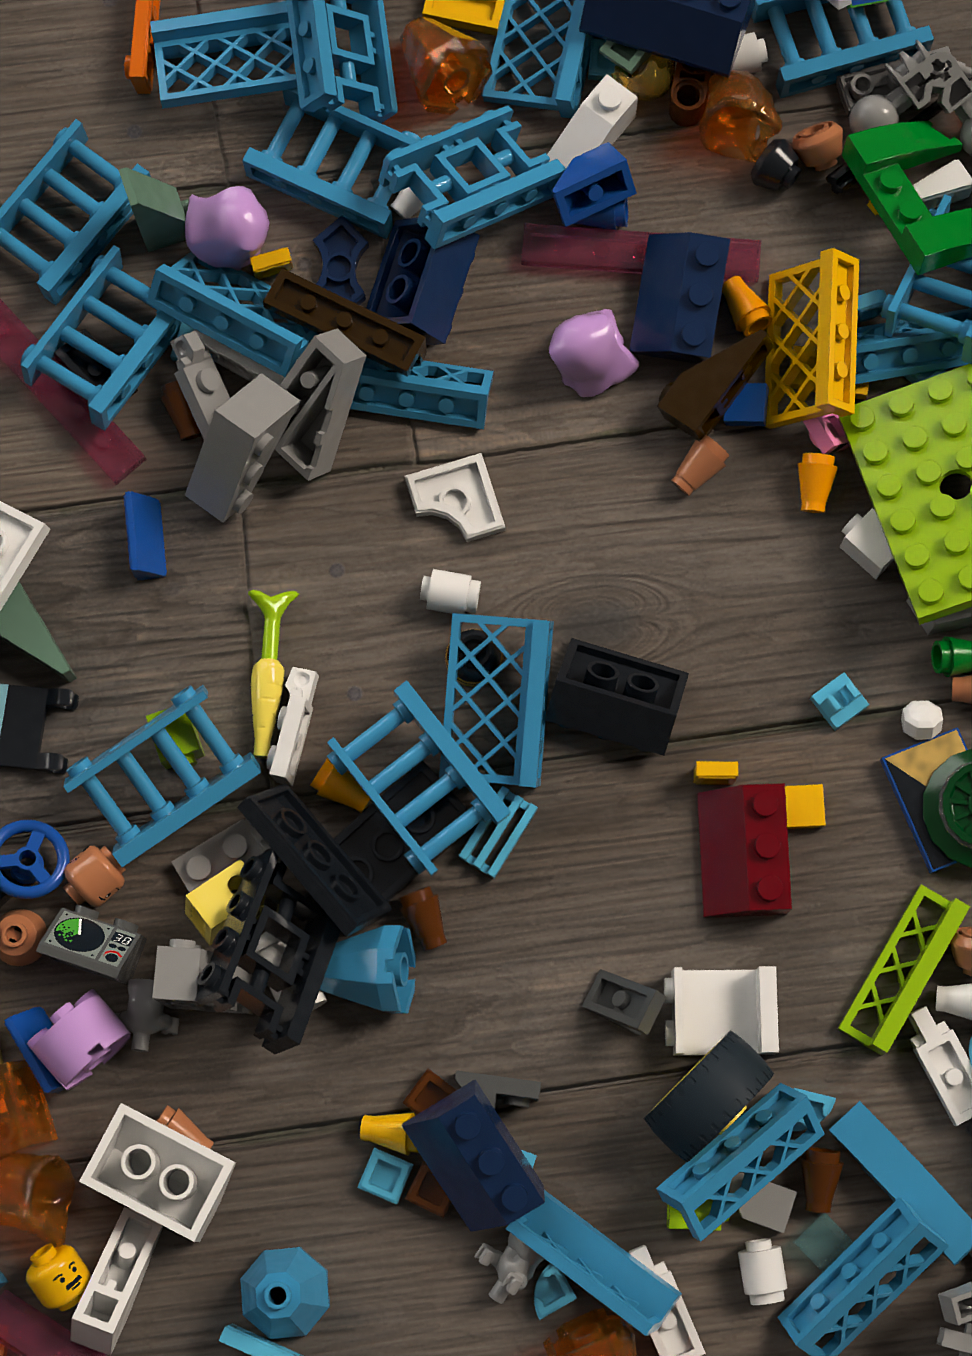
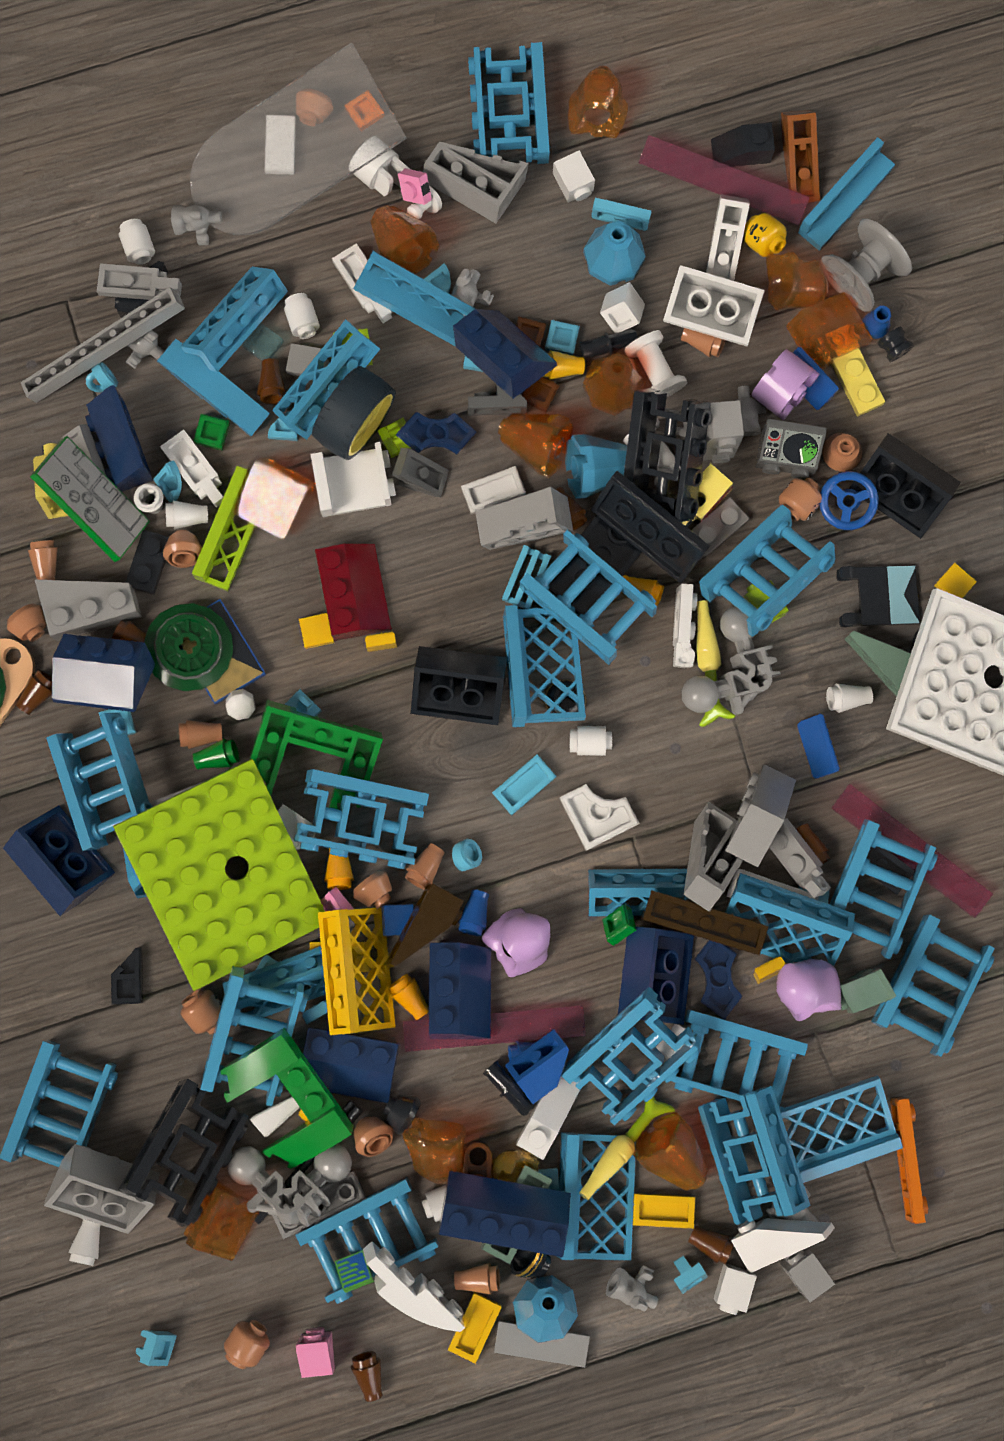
camera: 165 degrees right, 5 degrees up
none -> green tile [193,414,230,451]
none -> clear orange bracket [233,457,316,539]
none -> green wedge [250,700,383,809]
none -> dark azure fence [294,769,429,869]
none -> dark blue slope [303,1027,400,1103]
none -> nougat cone [353,870,392,909]
none -> lime tile [377,417,411,458]
none -> dark blue tile [396,412,476,455]
none -> medium azure tile [452,839,482,871]
none -> blue cone [458,890,489,936]
none -> white tile [461,466,526,515]
none -> light grey wedge [475,487,573,550]
none -> black axle [483,1060,535,1116]
none -> medium azure tile [492,754,557,816]
none -> clear orange cone [498,413,574,478]
none -> black axle [579,329,638,360]
none -> light yellow piece [579,1096,675,1200]
none -> clear orange cone [583,352,646,416]
none -> white panel [600,282,645,333]
none -> green tile [602,904,636,946]
none -> white piece [624,330,687,397]
none -> light grey piece [682,606,781,715]
none -> white cone [826,683,873,713]

